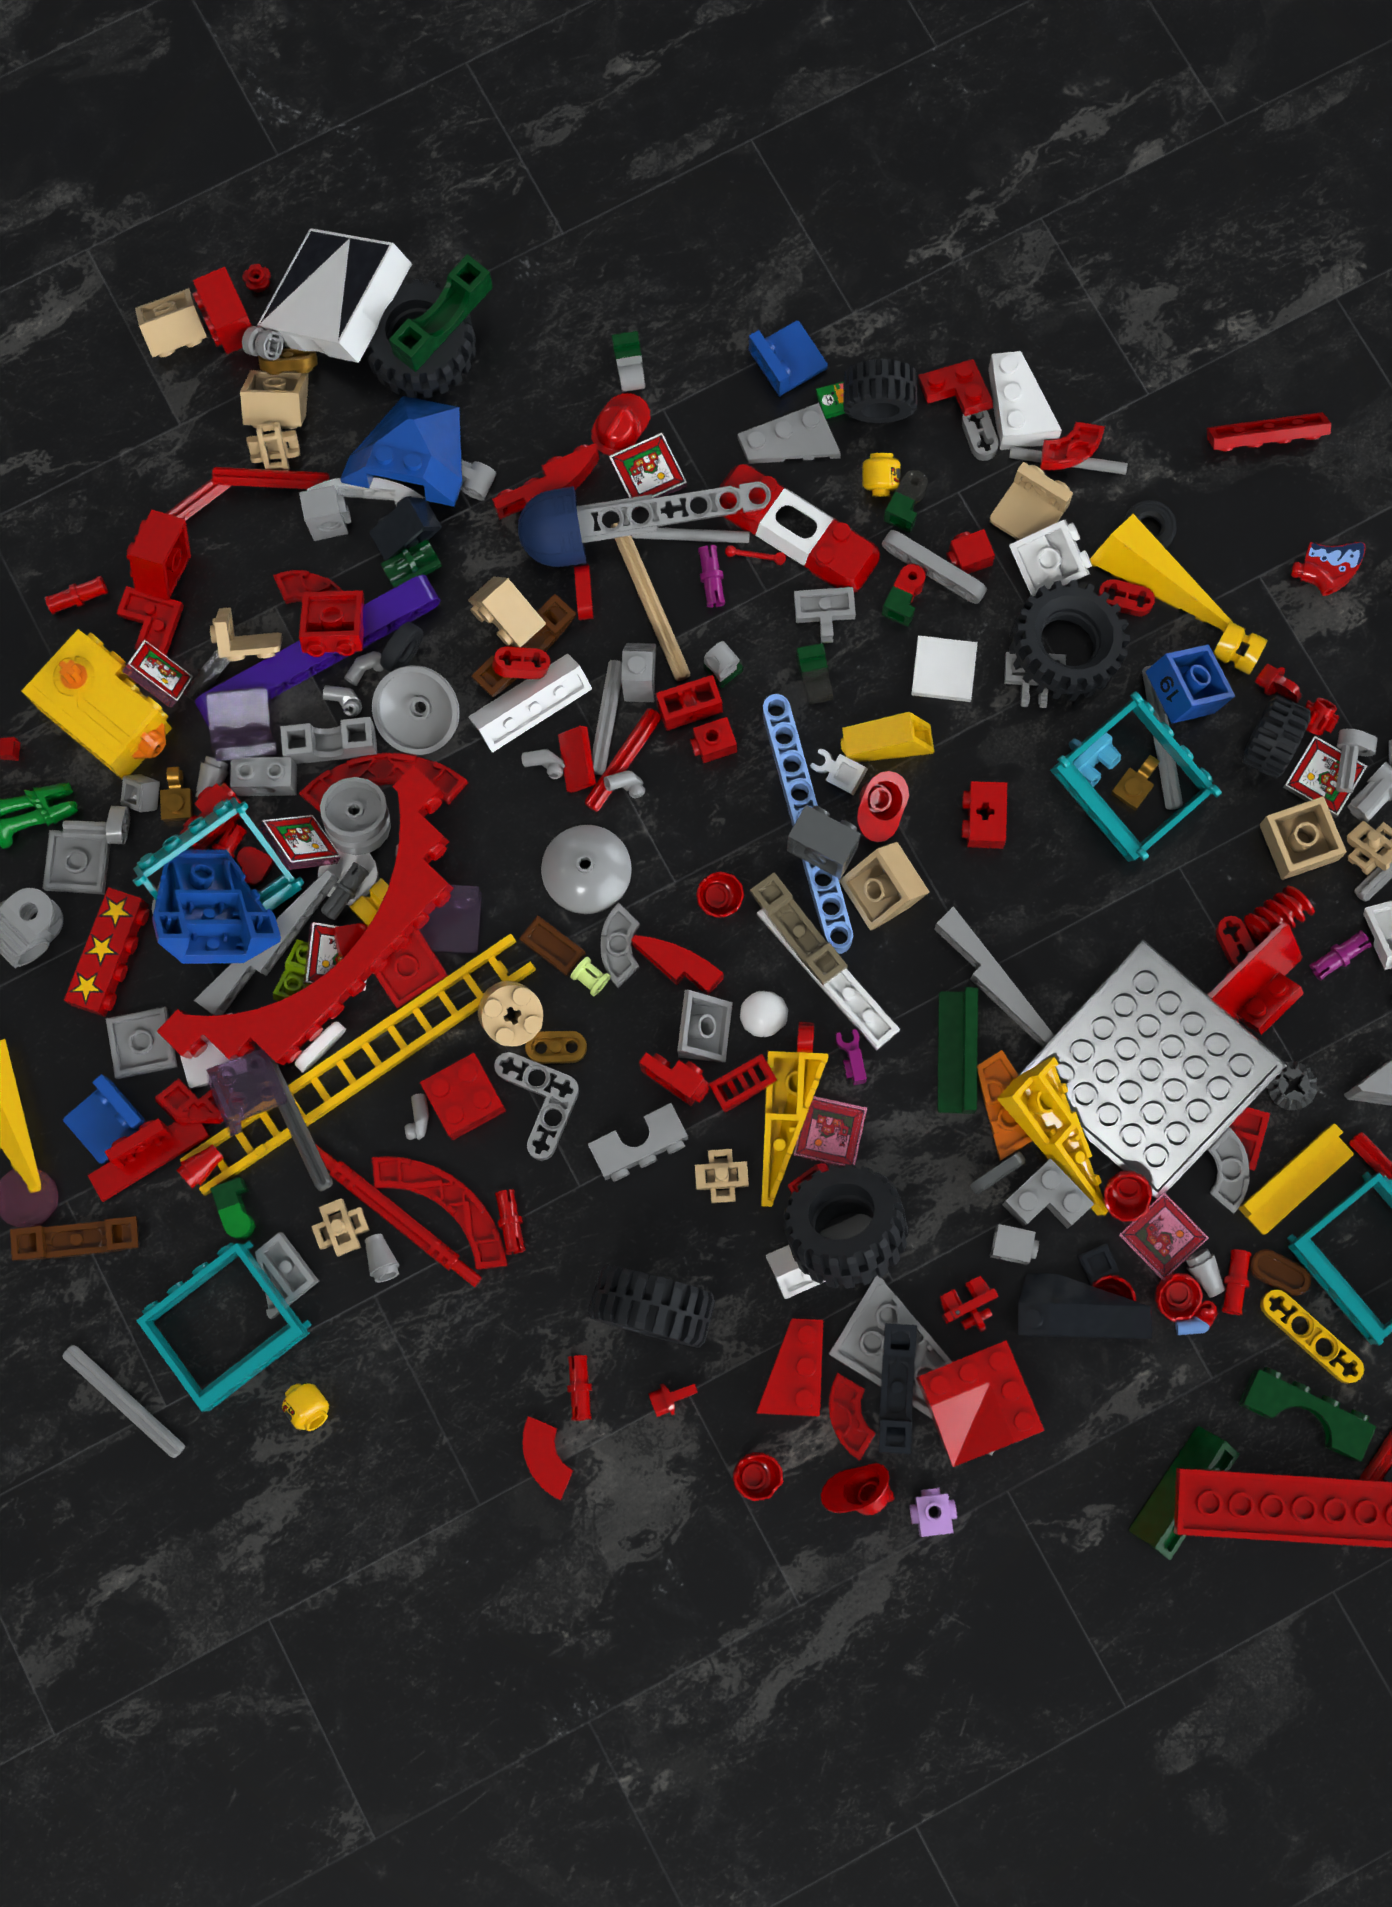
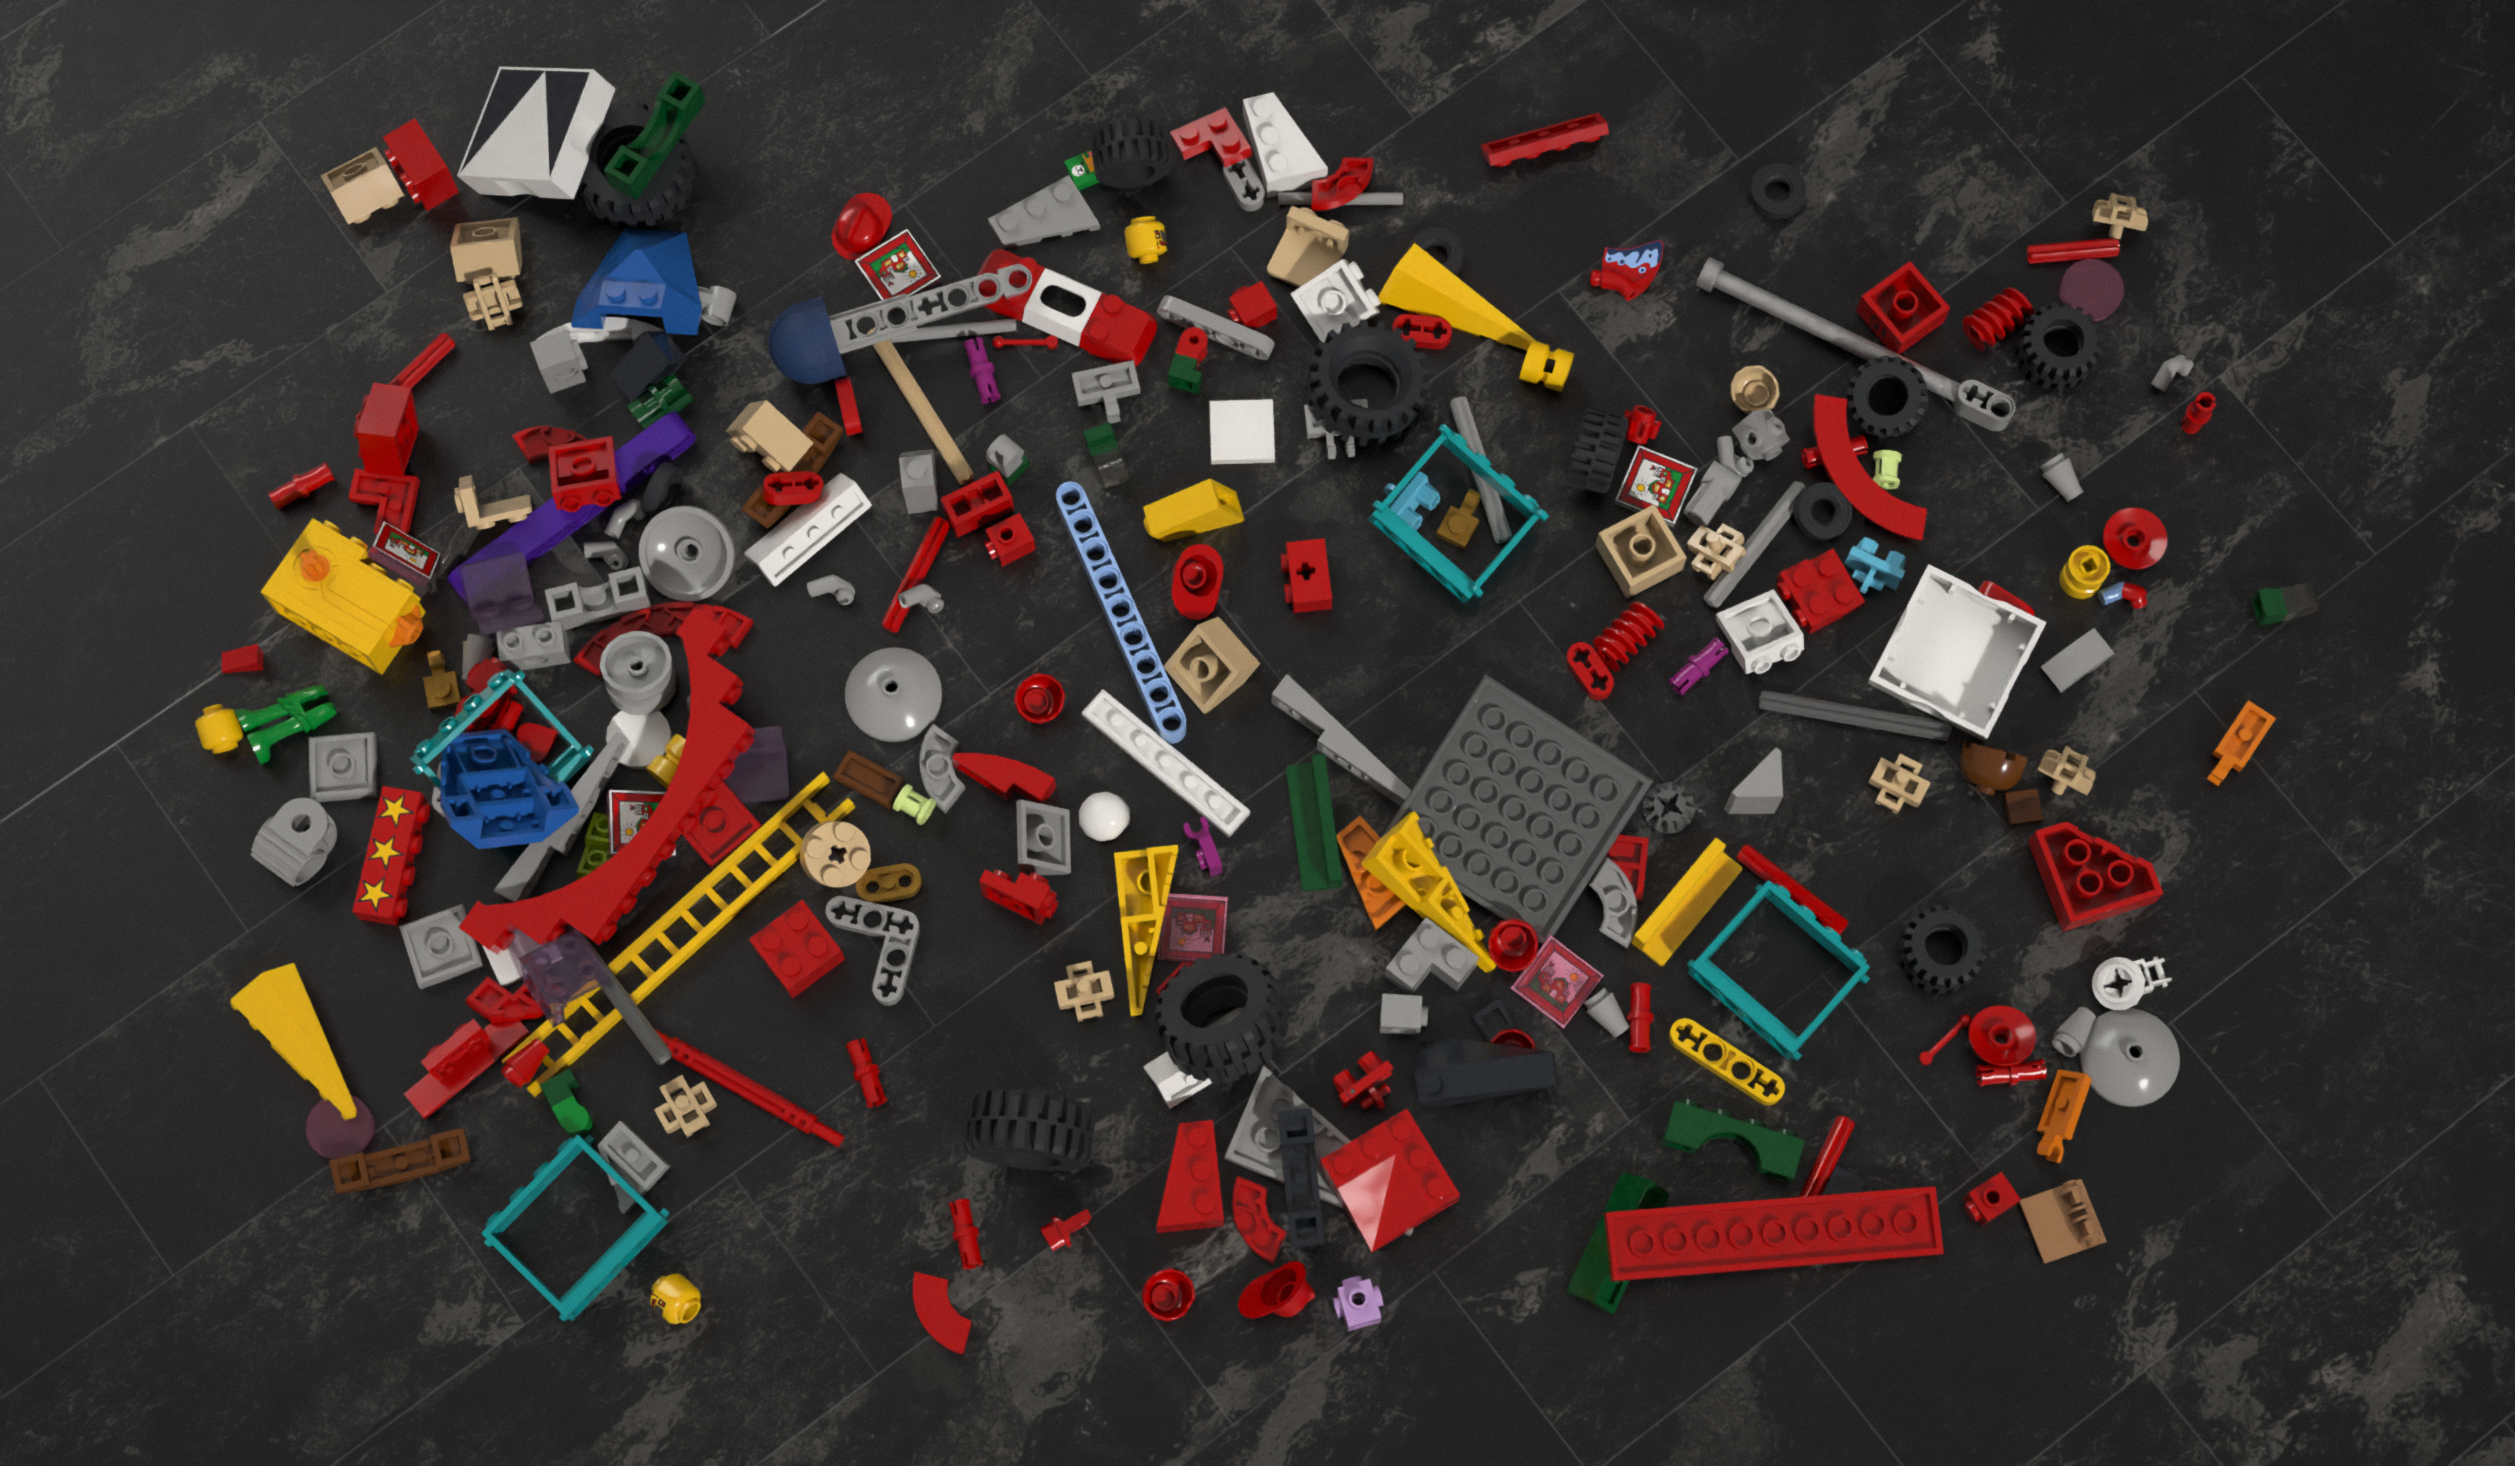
camera: 15 degrees left, 5 degrees down
light grey piece [62,806,130,844] -> none
blue bracket [63,1074,147,1164] -> none
light grey axle [63,1345,185,1458] -> none
light grey slope [121,774,160,812] -> none
red axle [212,467,329,489] -> none
red plate [242,264,271,292] -> none
light grey wheel [242,326,284,361] -> none
pearl gold plate [258,348,318,375] -> none
tile [259,815,341,870] -> none
white tile [295,1022,346,1073] -> none
dark grey axle [321,862,369,920] -> none
red tile [333,923,368,959] -> none
light grey cone [365,1234,400,1283] -> none
red tile [372,1156,508,1270] -> none
light grey arm [405,1093,429,1140] -> none
red slope [492,443,599,520] -> none
red tile [558,726,596,793] -> none
light grey arch [588,1103,688,1182] -> none
light grey axle [592,660,622,775] -> none
leg [612,331,645,392] -> none
red slope [709,1054,778,1113] -> none
blue bracket [749,321,828,397] -> none
dark tan slope [750,872,848,985] -> none
dark grey brick [787,805,861,879] -> none
red beam [797,1022,814,1053] -> none
white plate [810,749,868,795] -> none
leg [884,470,928,533] -> none
dark grey tile [969,1151,1026,1195] -> none
blue brick [1145,644,1235,724] -> none
red hair [1154,1273,1203,1322] -> none
arm [1175,1300,1218,1335] -> none
red bracket [1207,921,1304,1035] -> none
reddish brown tile [1249,1249,1311,1296] -> none
red piece [1255,664,1302,703] -> none
light grey piece [1336,729,1378,793] -> none

